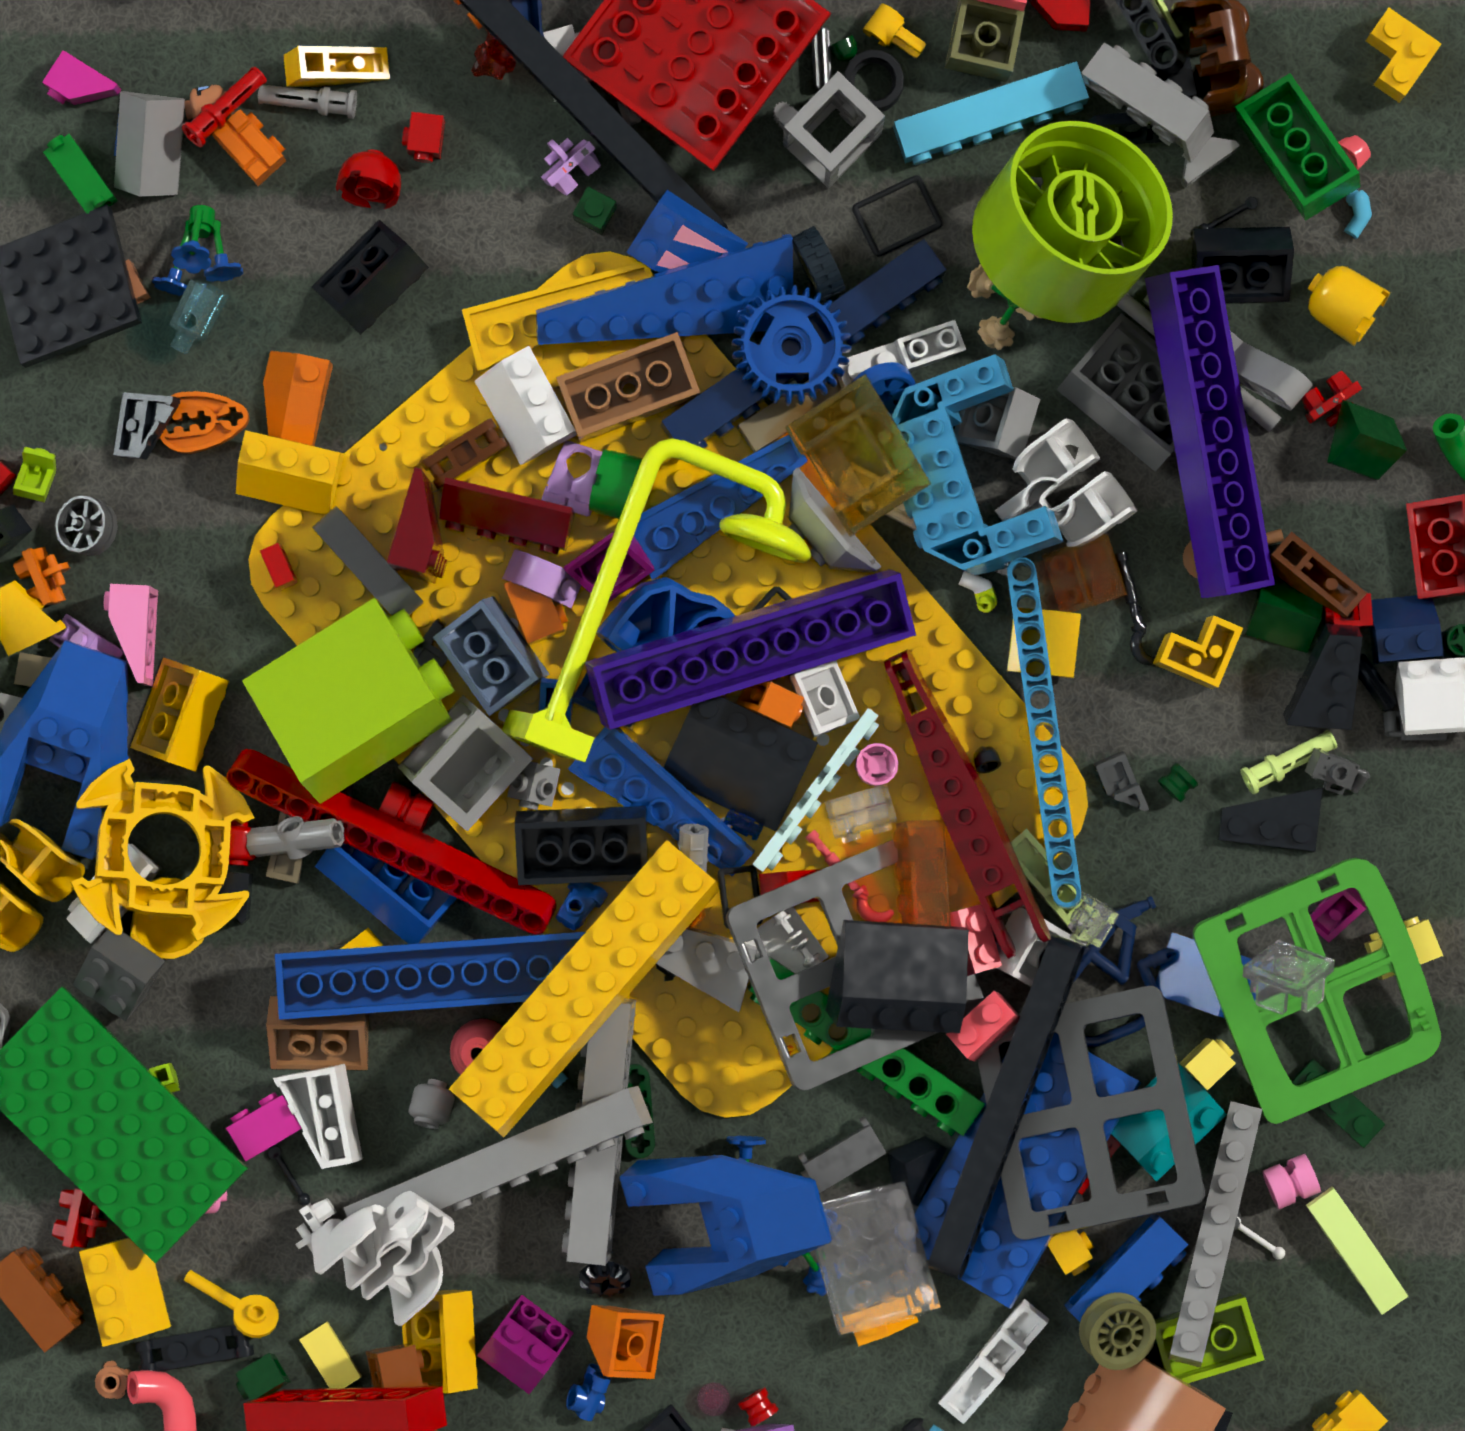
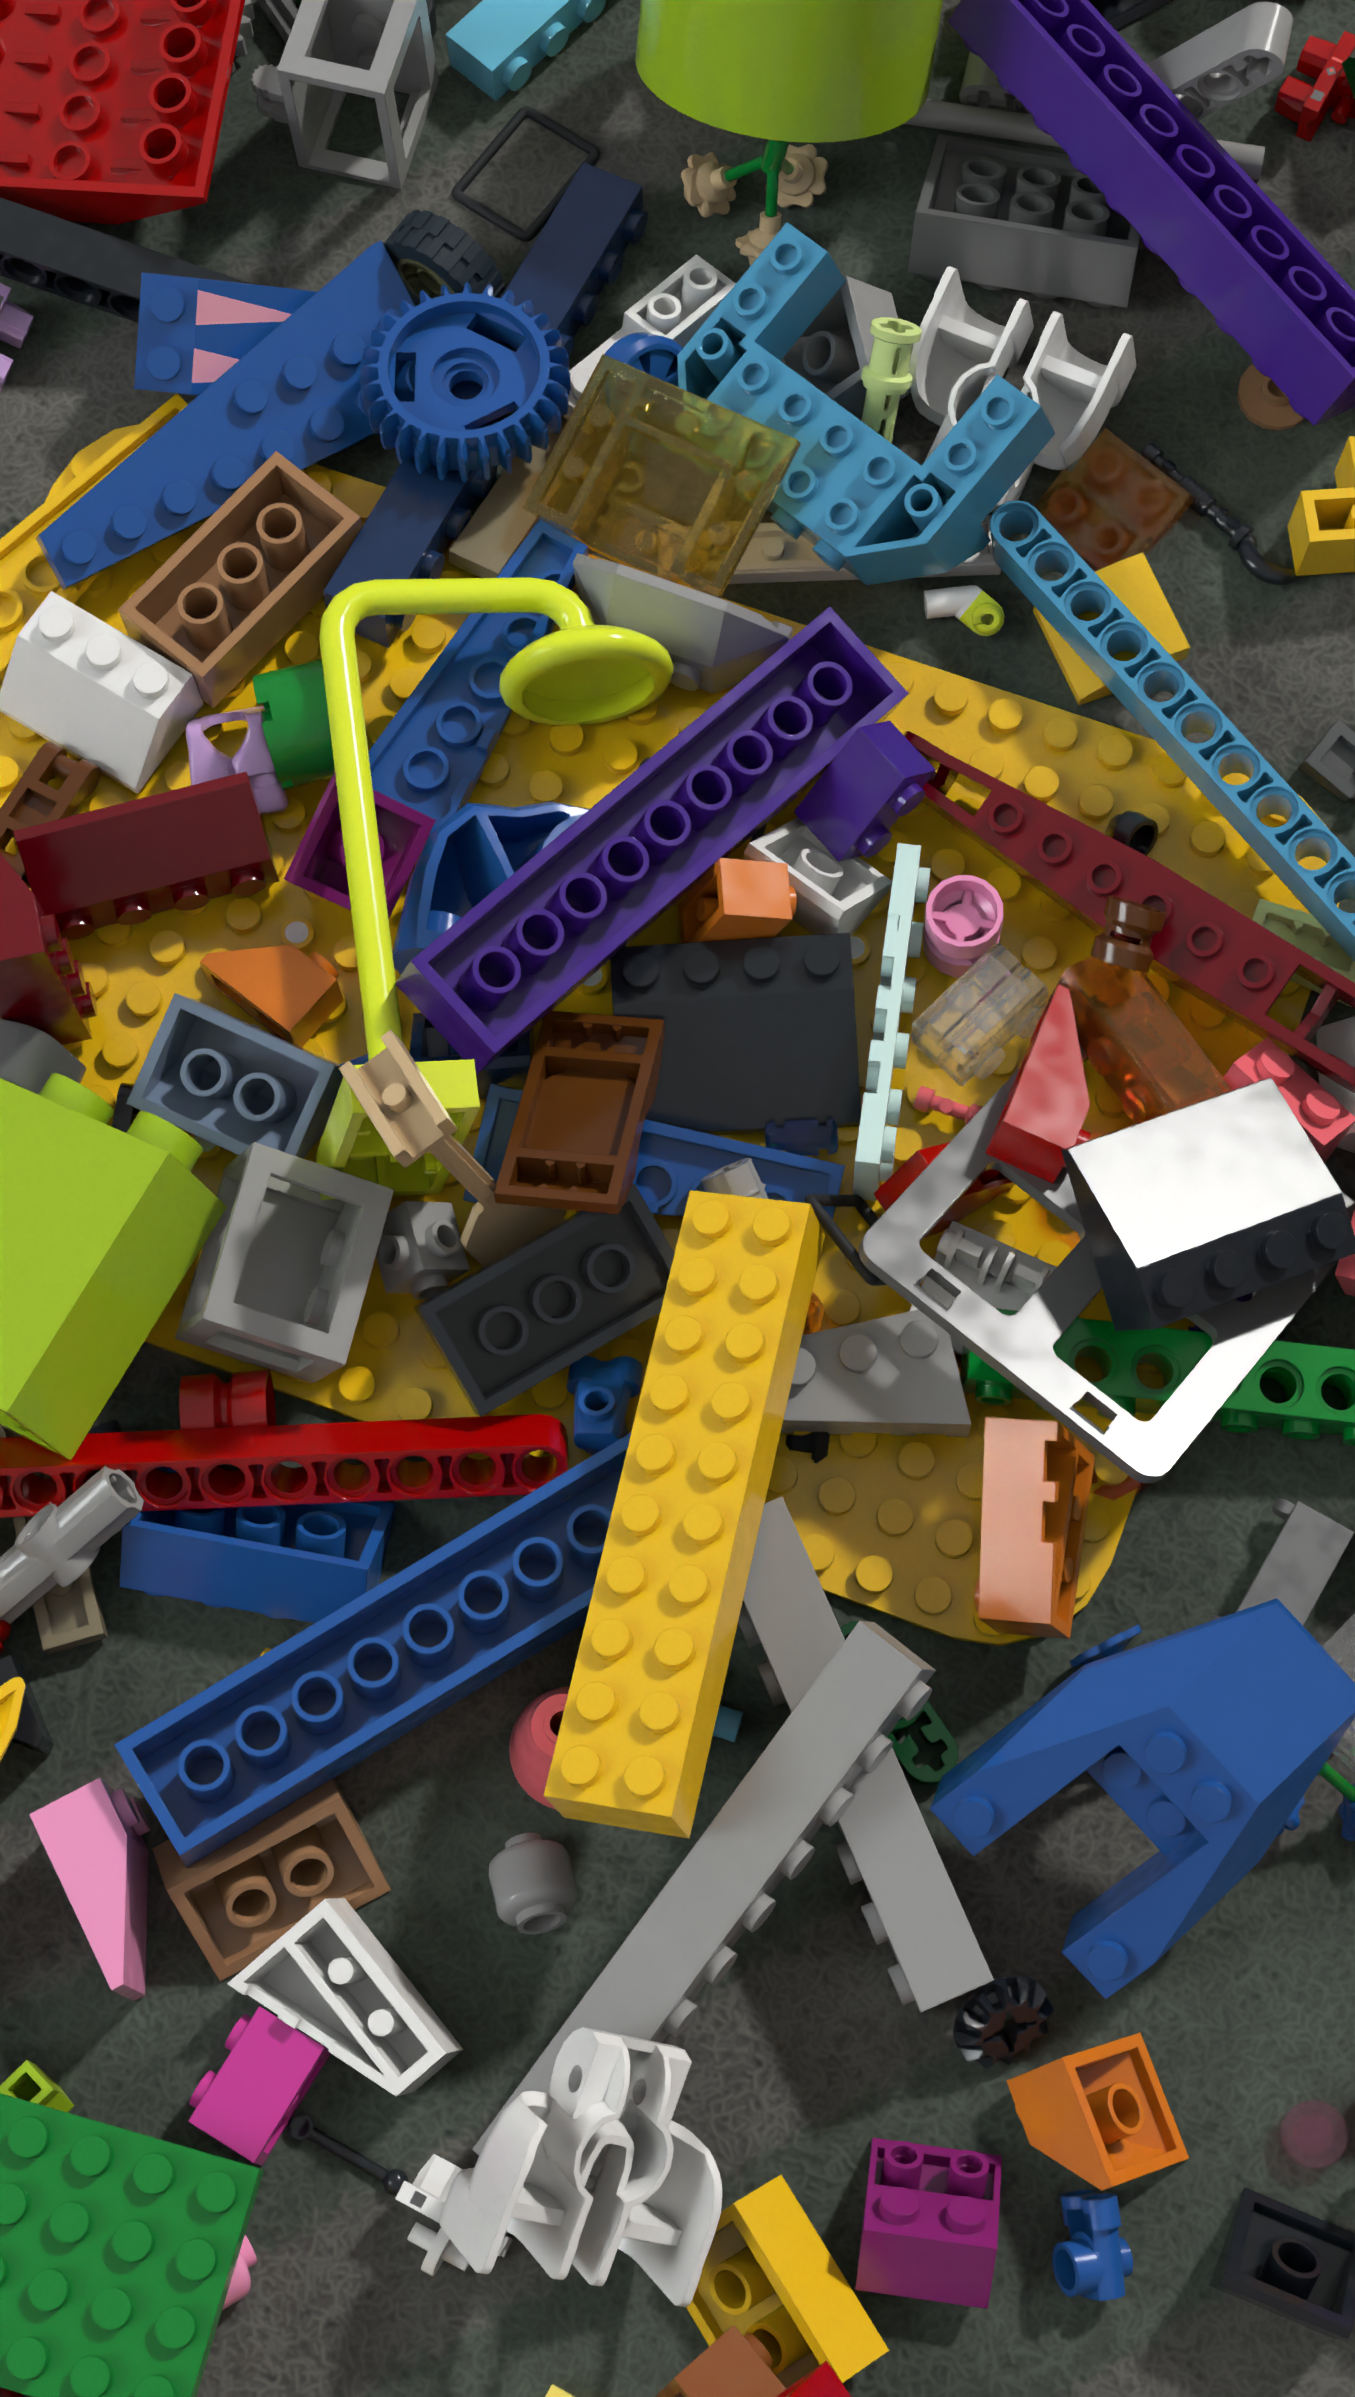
camera: 25 degrees left, 15 degrees down
lavender brick [502,549,581,608] -> none
dark green brick [572,186,617,235] -> none
none -> bright pink slope [29,1778,151,2001]
none -> tan piece [339,1030,567,1266]
none -> reddish brown slope [494,1011,665,1214]
none -> dark purple brick [794,720,936,862]
none -> yellowish green pin [861,317,922,443]
none -> wedge [974,1417,1095,1639]
none -> slope [985,984,1091,1184]
none -> reddish brown wheel [1090,896,1167,972]

